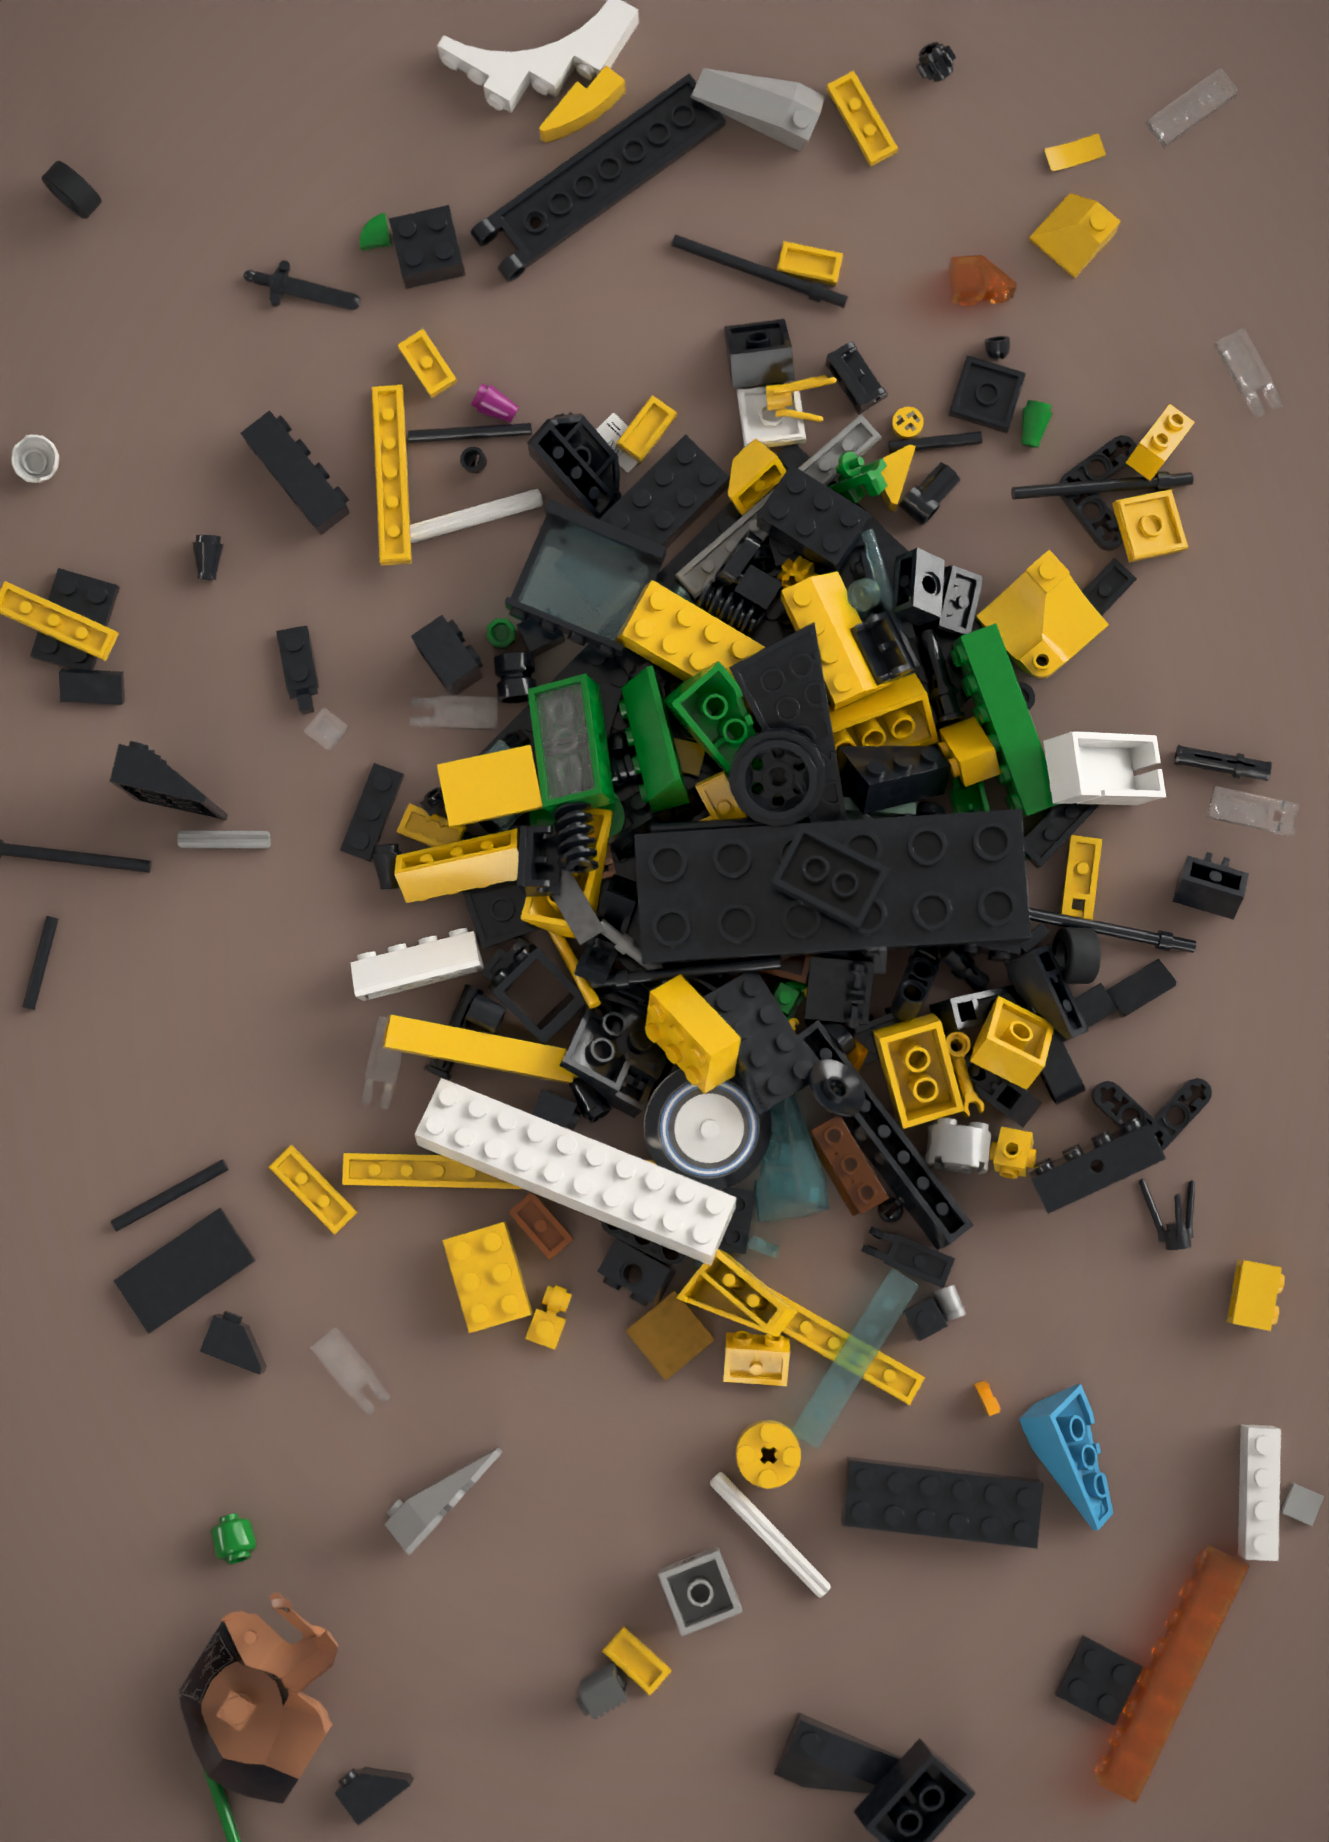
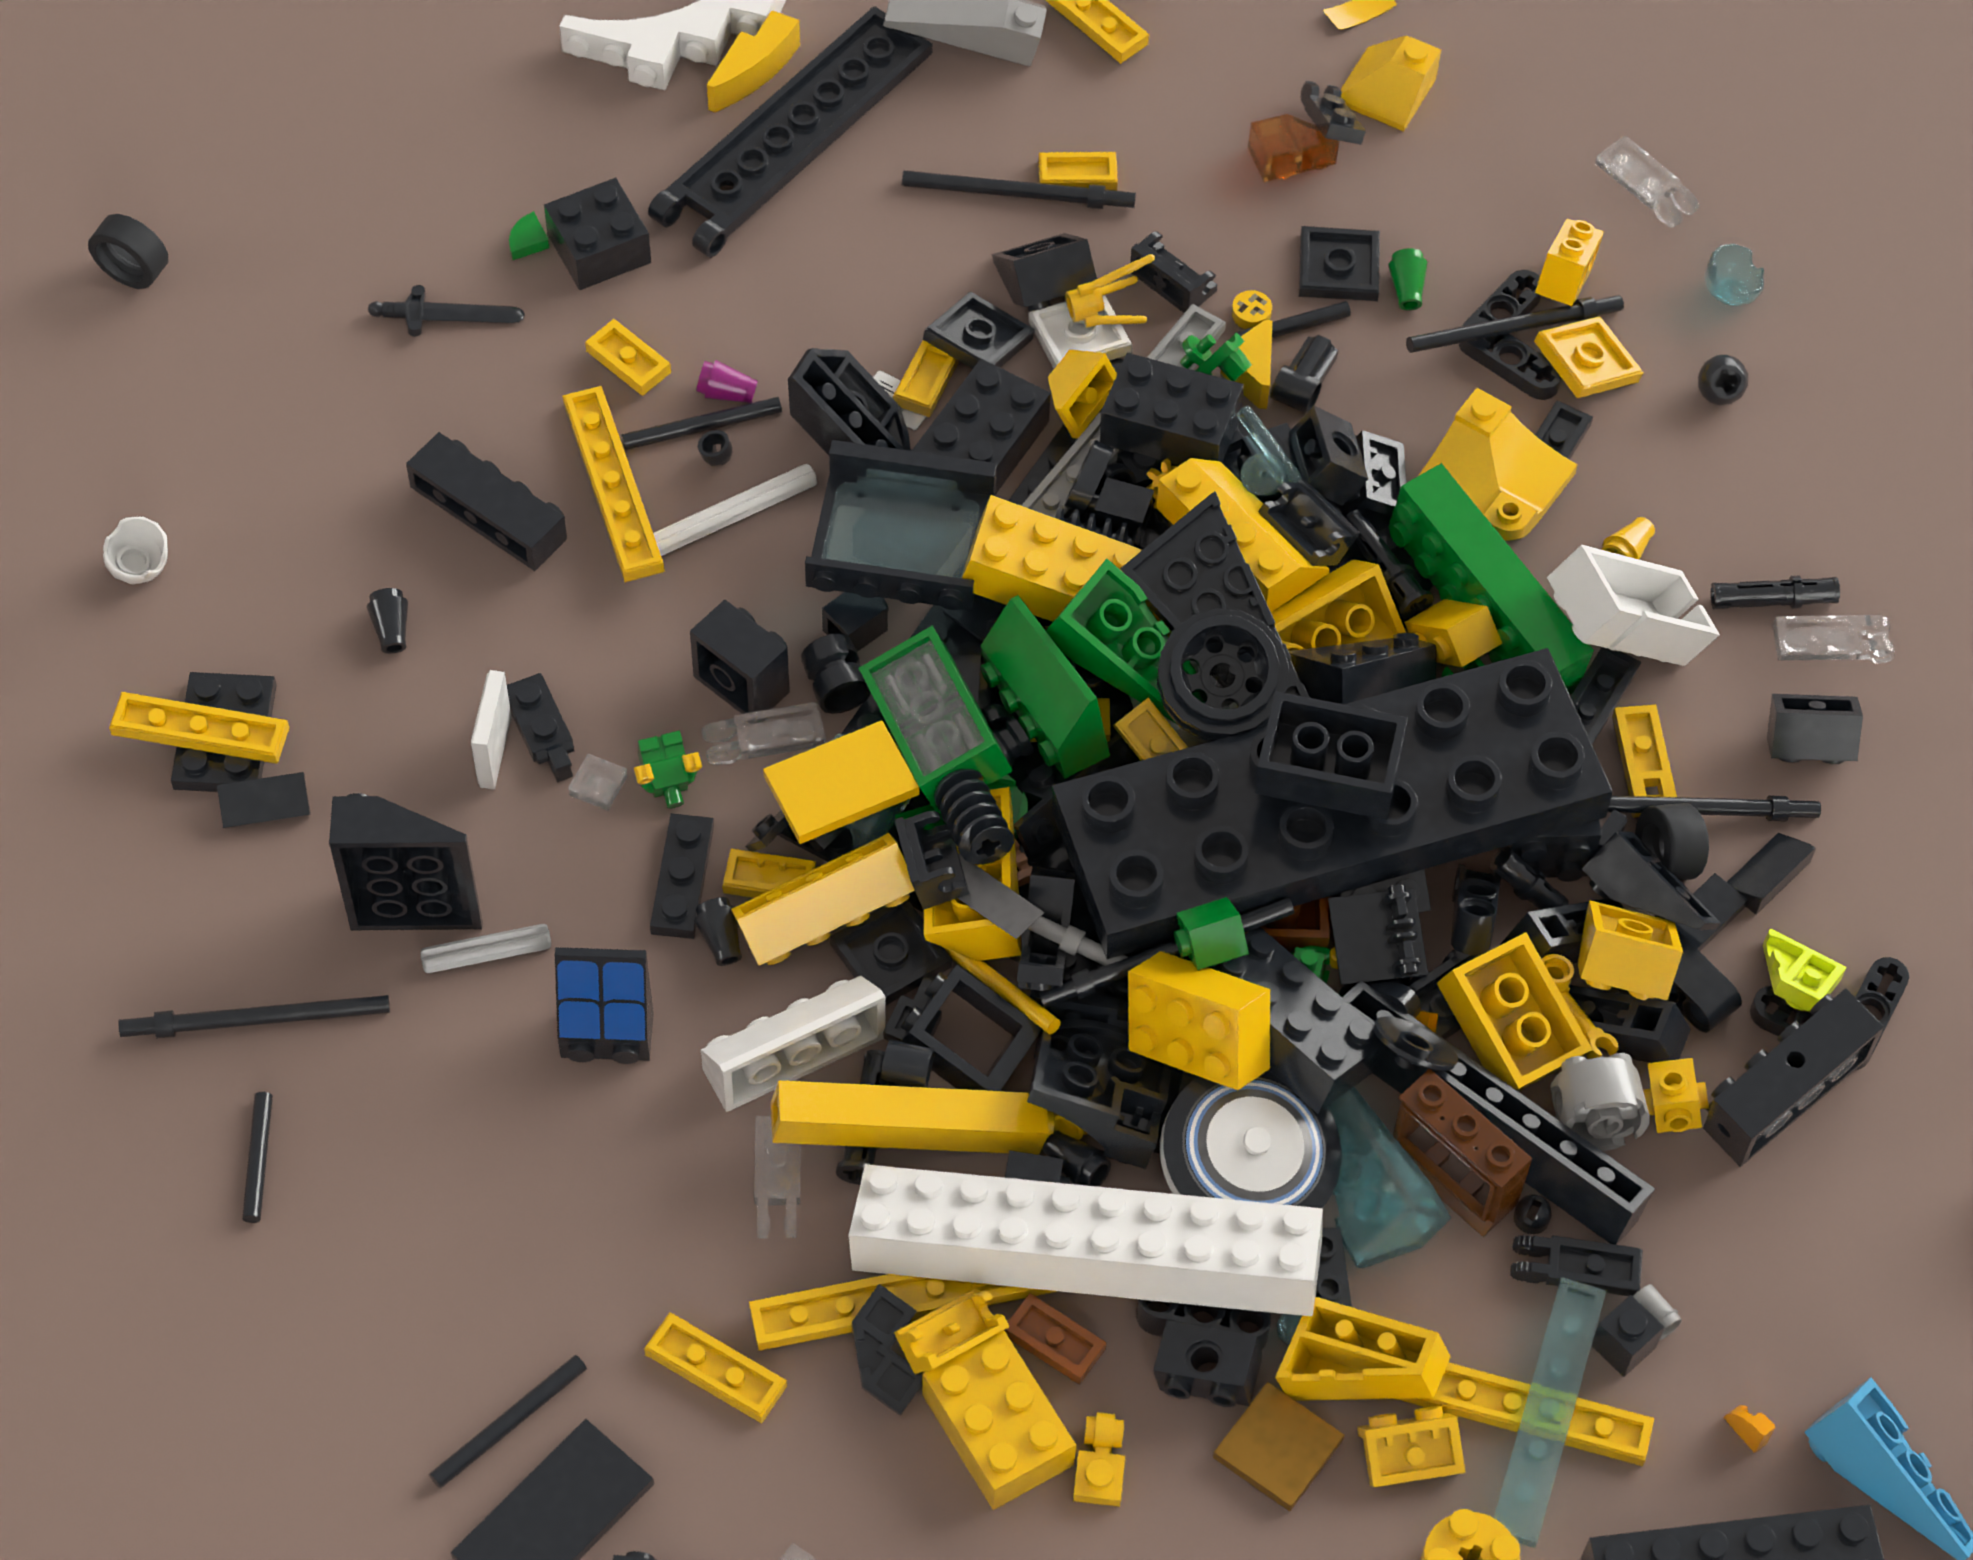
camera: 20 degrees left, 25 degrees down
green tile [486,618,516,649] -> none
clear light blue tile [747,1236,780,1259] -> none
black hinge [985,336,1010,360] -> none
black plant [1139,1179,1195,1250] -> none
none -> white tile [471,670,512,789]
none -> slope [555,947,654,1064]
none -> green piece [633,730,702,809]
none -> black tile [851,1284,923,1416]
none -> yellow hinge [894,1290,1010,1374]
none -> black tile [923,292,1035,369]
none -> green brick [1174,897,1249,970]
none -> black hinge [1300,81,1366,145]
none -> yellow cone [1601,517,1655,560]
none -> black piece [1698,354,1748,406]
none -> clear light blue hair [1704,244,1764,307]
none -> neon yellow wing [1763,929,1847,1012]

